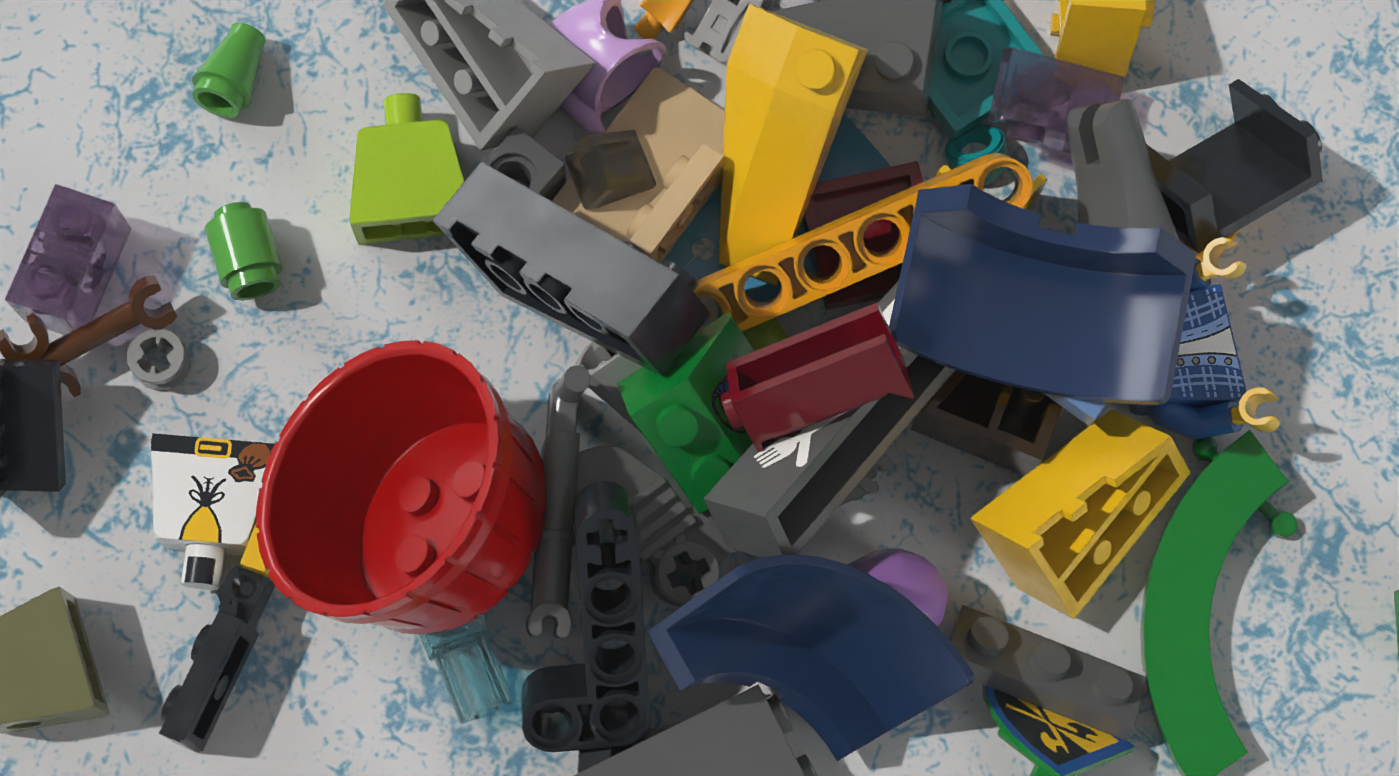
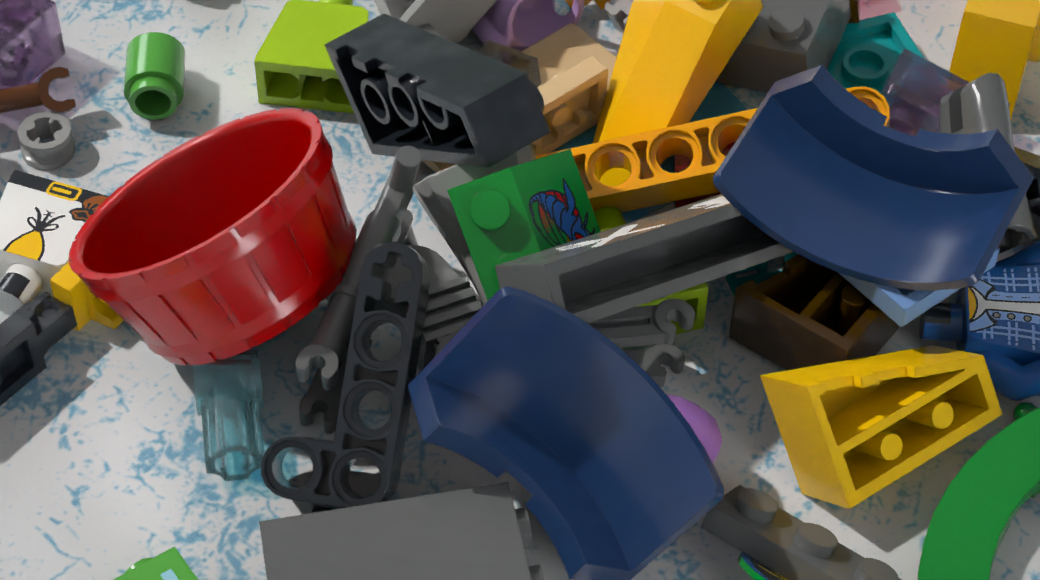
camera: 20 degrees right, 25 degrees down
dark red window [721,303,914,452] -> none

